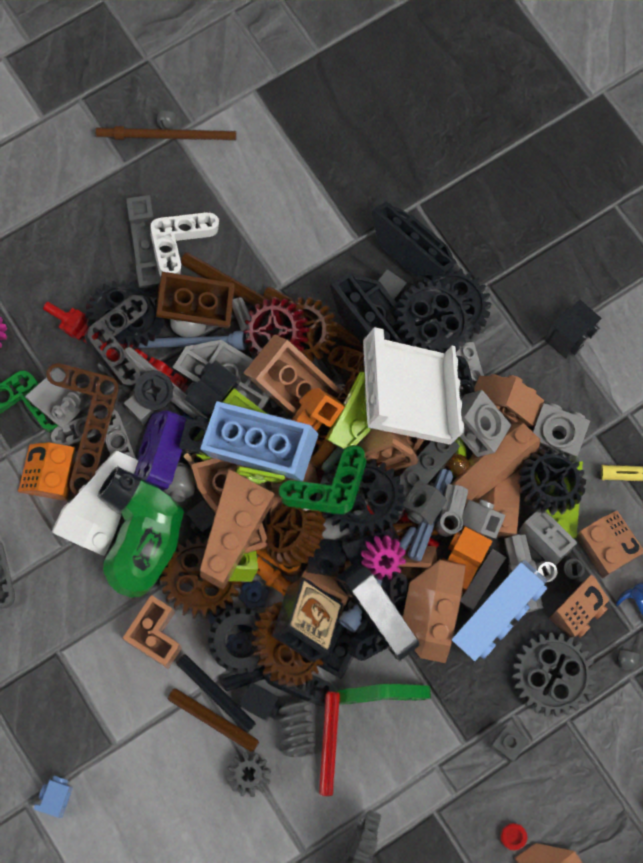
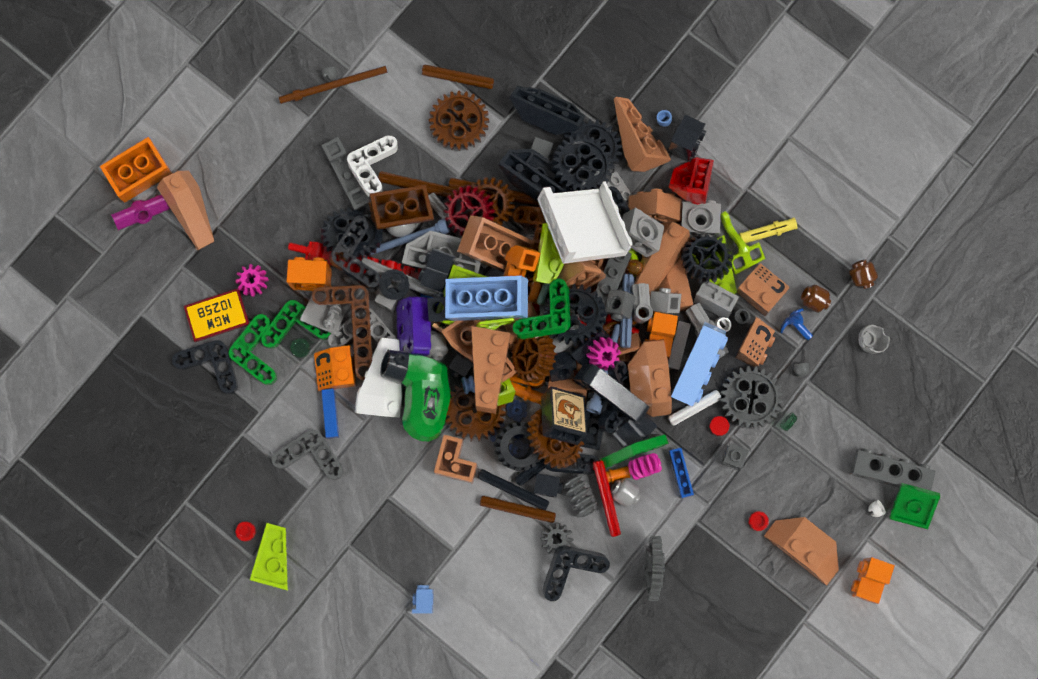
camera: 10 degrees left, 5 degrees up
none -> orange brick [287,257,332,291]
none -> clear green tile [291,338,311,358]
none -> blue piece [322,389,339,439]
none -> reddish brown axle [422,64,494,89]
none -> reddish brown gear [429,90,490,151]
none -> medium blue bush [462,375,475,394]
none -> black beam [542,546,610,601]
none -> orange pin [606,466,630,484]
none -> light grey head [611,478,640,507]
none -> black brick [612,414,658,448]
none -> nougat wedge [614,97,671,172]
none -> dark pink gear [628,453,662,480]
none -> medium blue hinge [657,110,672,127]
none -> white axle [668,390,721,426]
none -> red wedge [669,157,714,205]
none -> blue piece [669,448,694,499]
none -> red tile [709,416,729,436]
none -> lime piece [720,211,765,274]
none -> clear green tile [779,412,798,431]

